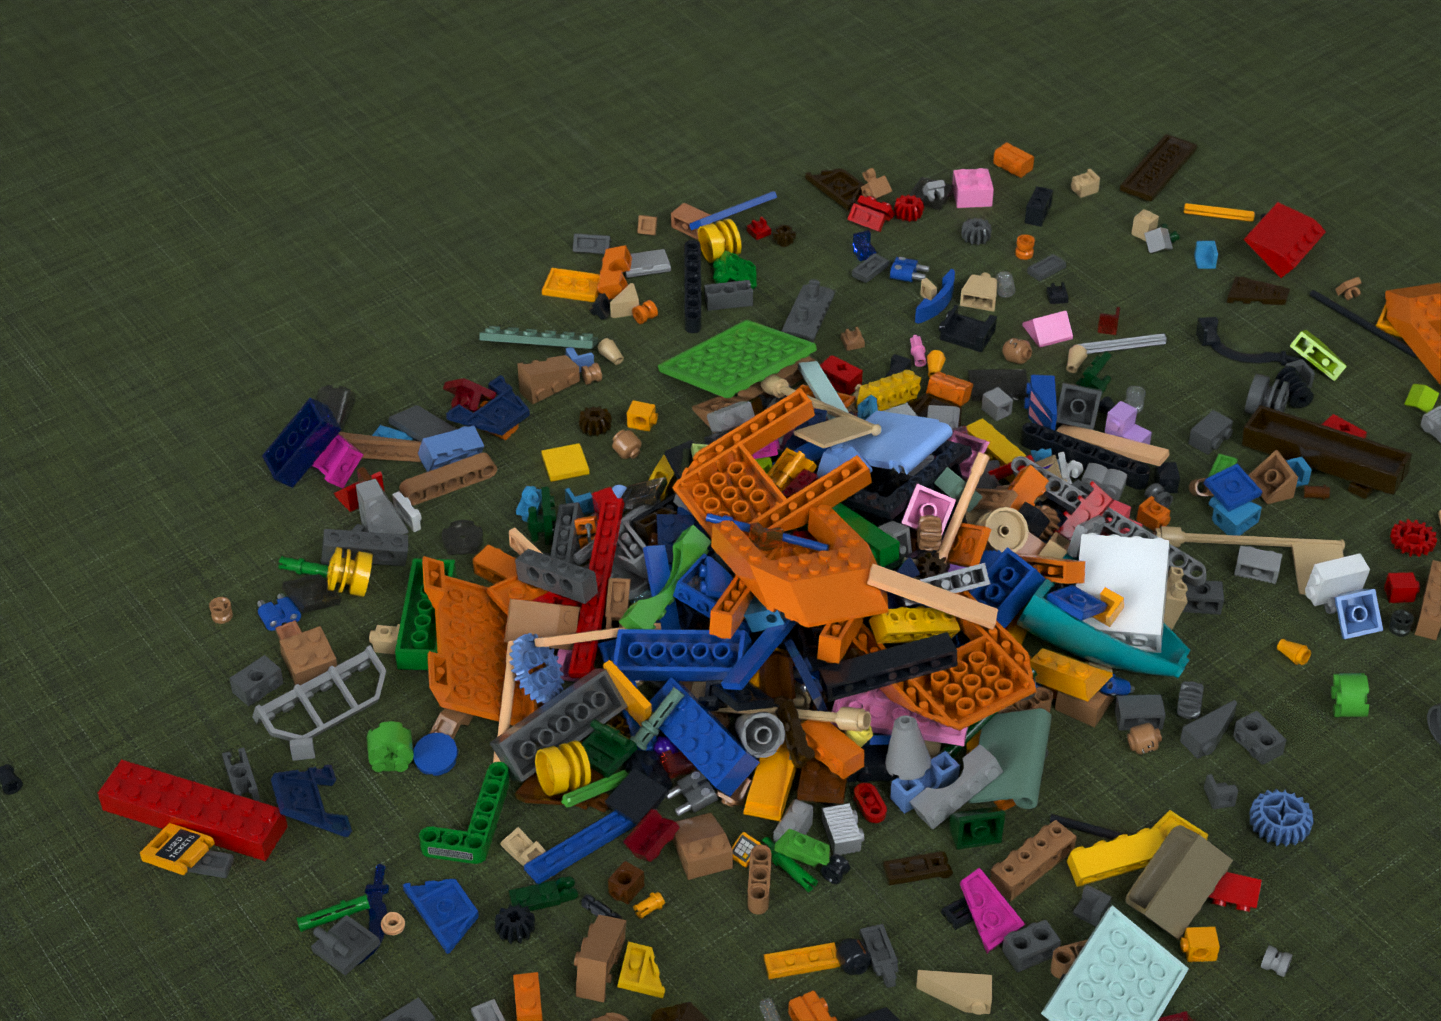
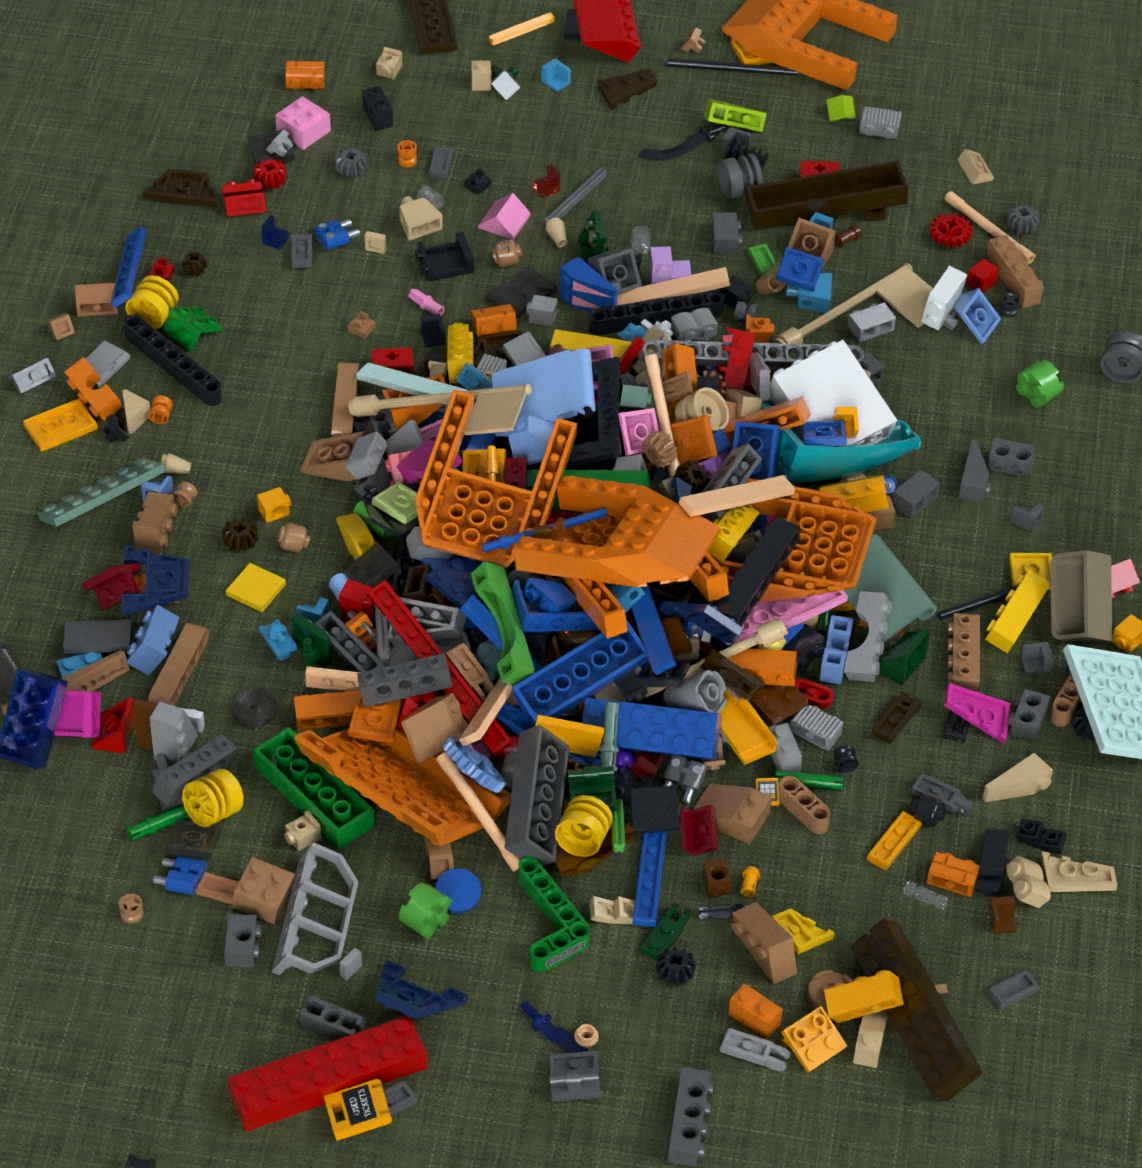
camera: 45 degrees left, 5 degrees up
green pin [296,894,370,932] -> none
blue wing [403,879,479,954] -> none
bright green plate [658,320,817,398] -> none
dark grey piece [704,280,753,311] -> none
bright green bracket [774,828,830,867] -> none
dark grey piece [781,279,835,342] -> none
medium nougat brick [861,168,892,200] -> none
light grey cone [885,715,931,780] -> none
blue slope [915,269,955,324] -> none
light orange cone [927,350,946,378] -> none
medium nougat head [1127,723,1162,755] -> none
dark grey gear [1177,681,1204,719] -> none
black panel [1196,317,1221,346] -> none
medium blue gear [1249,789,1313,847] -> none
light orange cone [1277,639,1311,665] -> none

